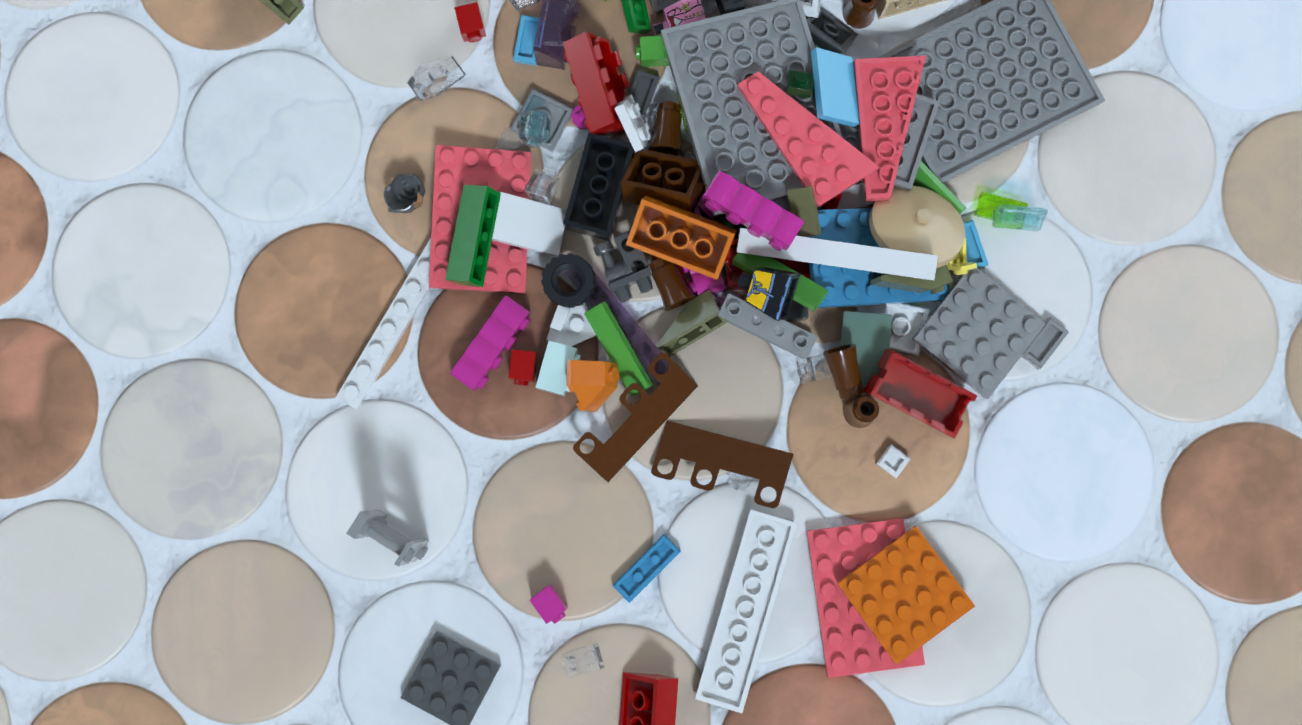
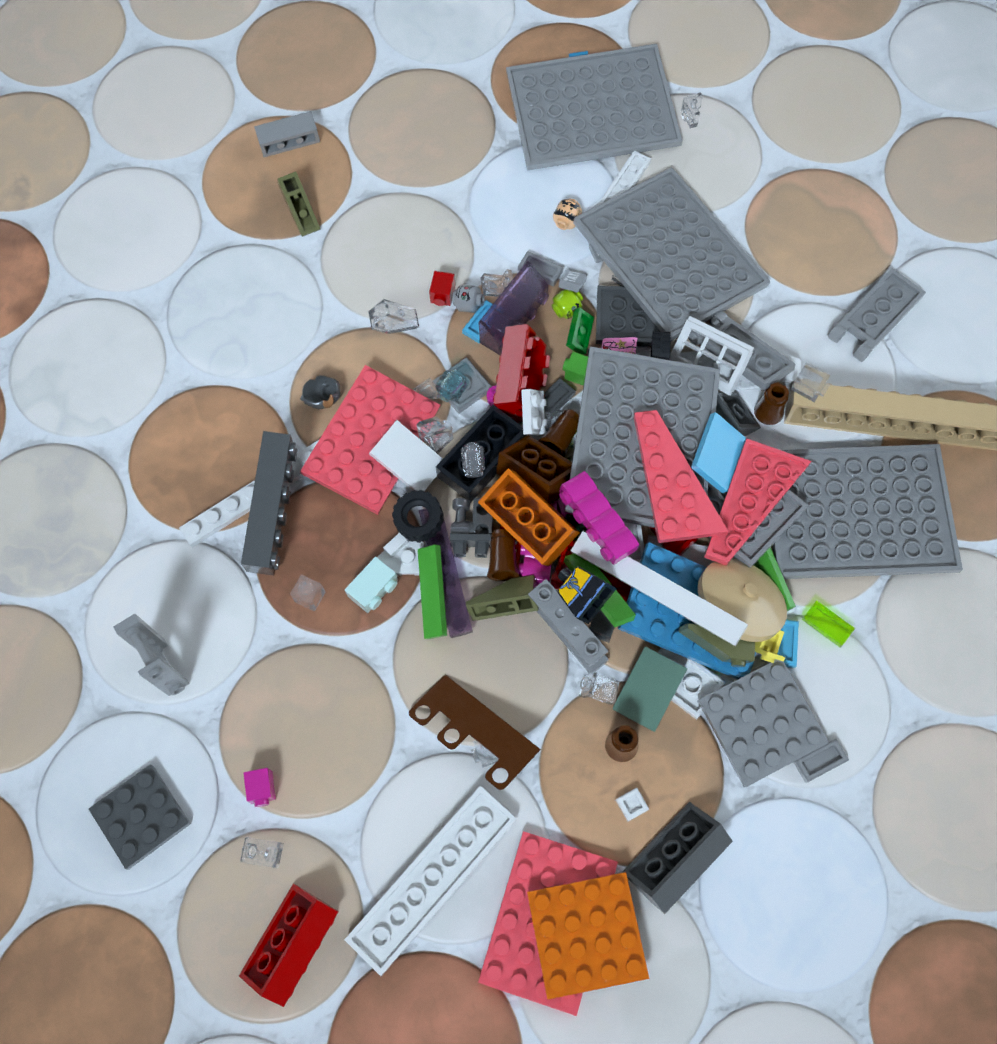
camera: 30 degrees right, 15 degrees down
green brick [445,185,501,287] -> none
dark pink brick [450,296,531,392] -> none
red brick [508,349,538,386] -> none
orange slope [567,360,619,412] -> none
reddish brown piece [573,352,698,482] -> none
dark azure tile [612,534,681,603] -> none
dark green plate [786,70,813,98] -> none
olive tile [787,185,822,237] -> none
reddish brown plant [823,344,863,399] -> none
red piece [863,349,977,439] -> none
clear light blue slope [992,204,1048,231] -> none
none -> dark grey brick [241,431,298,576]
none -> clear brick [290,574,325,611]
none -> light grey head [452,285,485,313]
none -> clear brick [461,442,485,478]
none -> dark grey slope [622,802,733,914]

